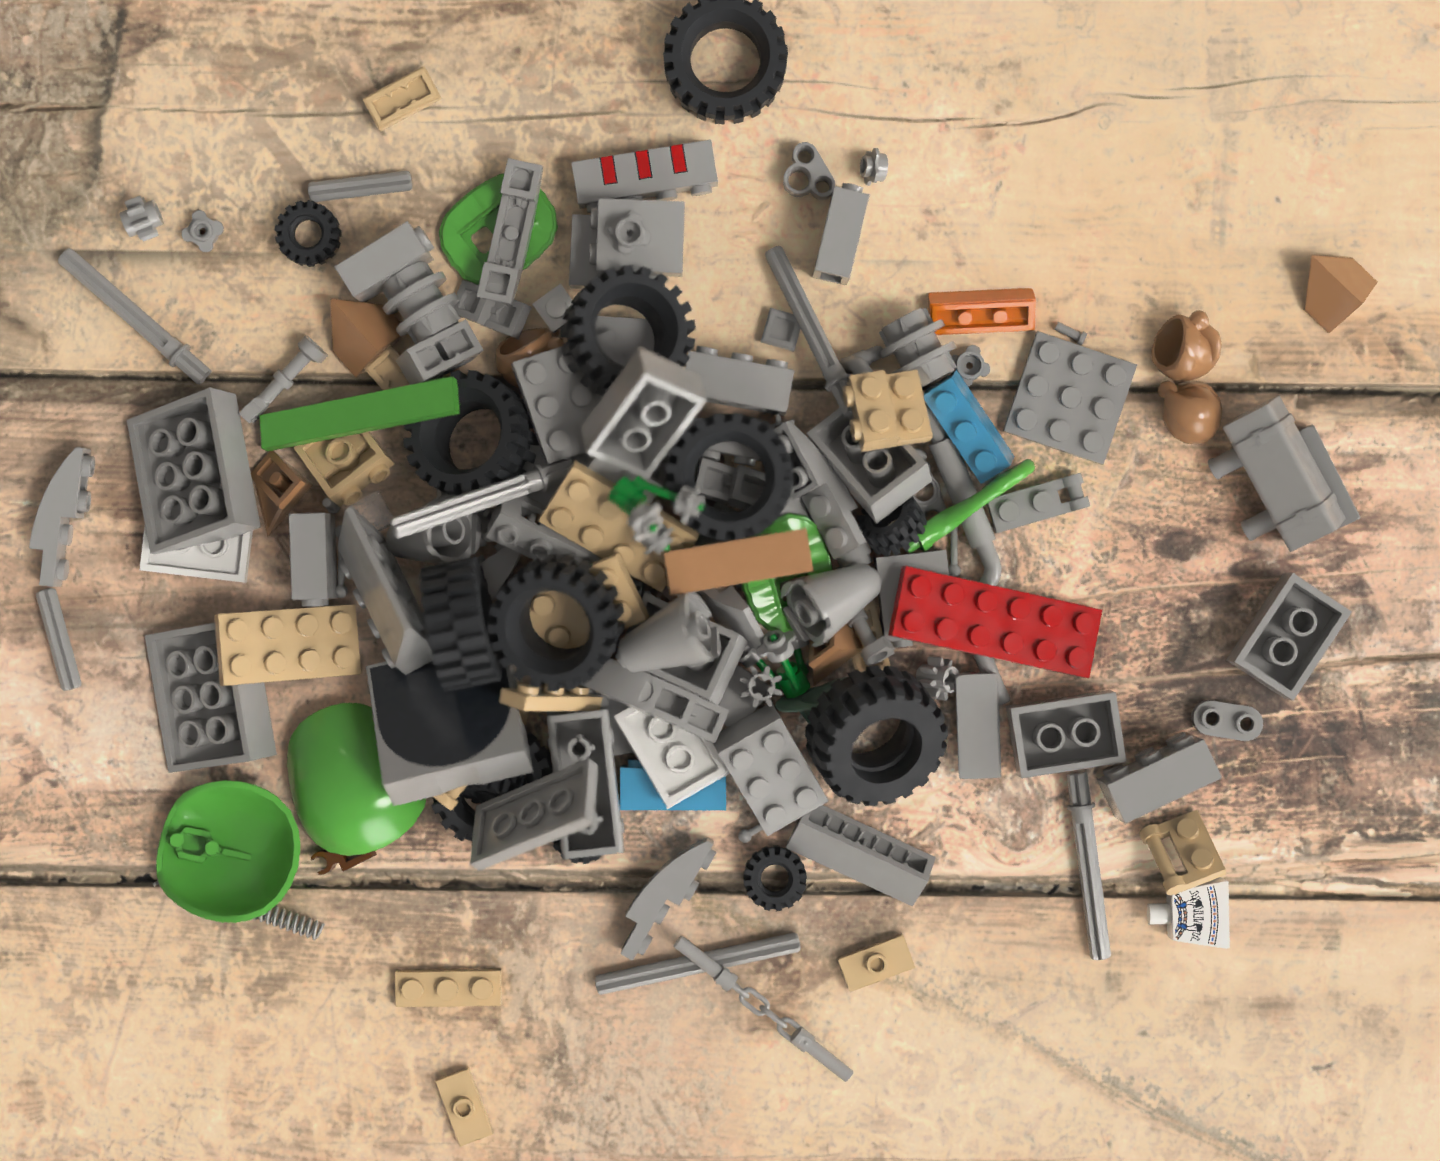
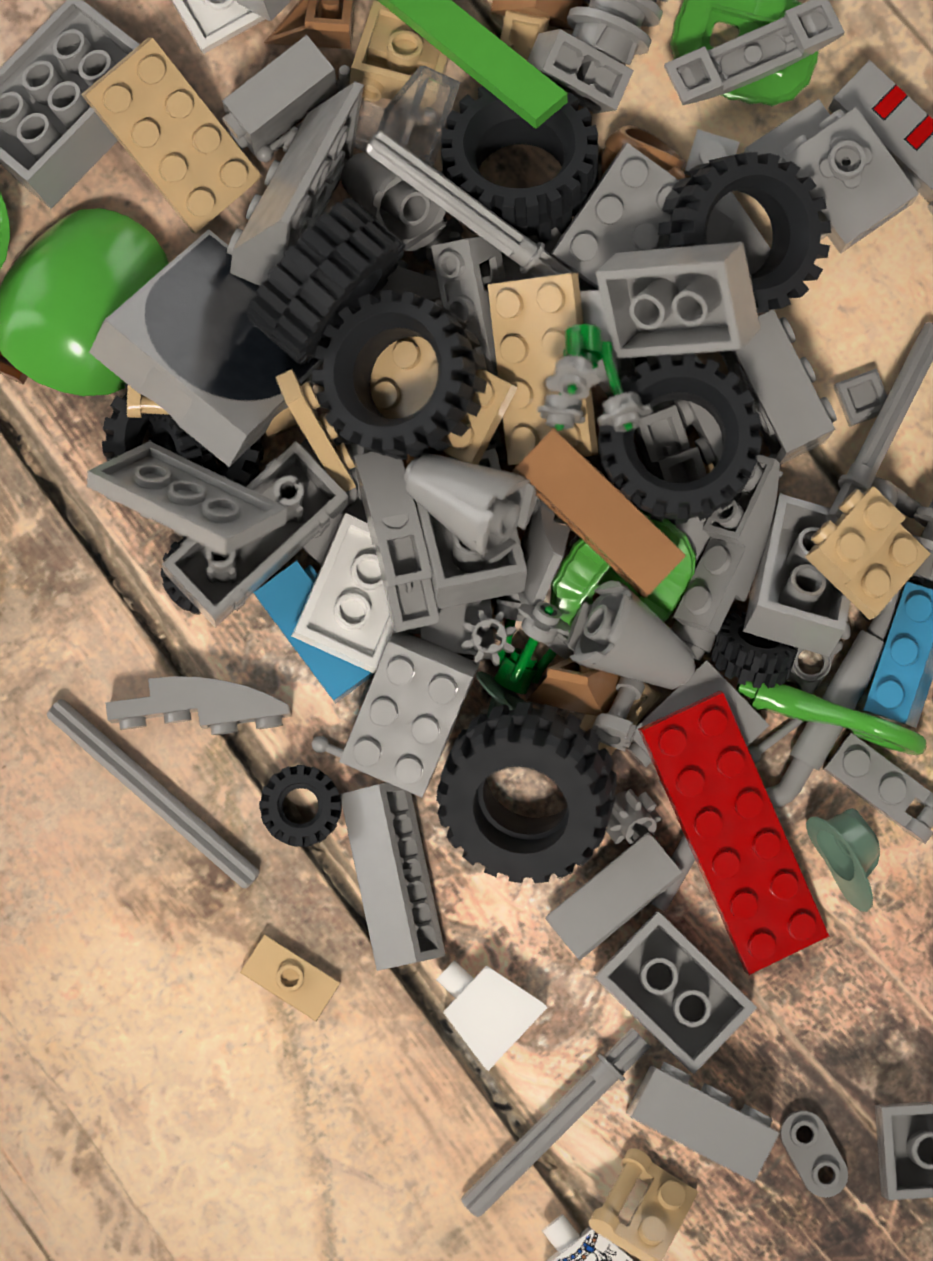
camera: 50 degrees right, 5 degrees down
light grey slope [454,280,532,340] -> none
light grey piece [673,936,853,1082] -> none
none -> clear slope [377,66,461,167]
none -> white torso [436,960,548,1071]
none -> sand green piece [806,808,880,912]

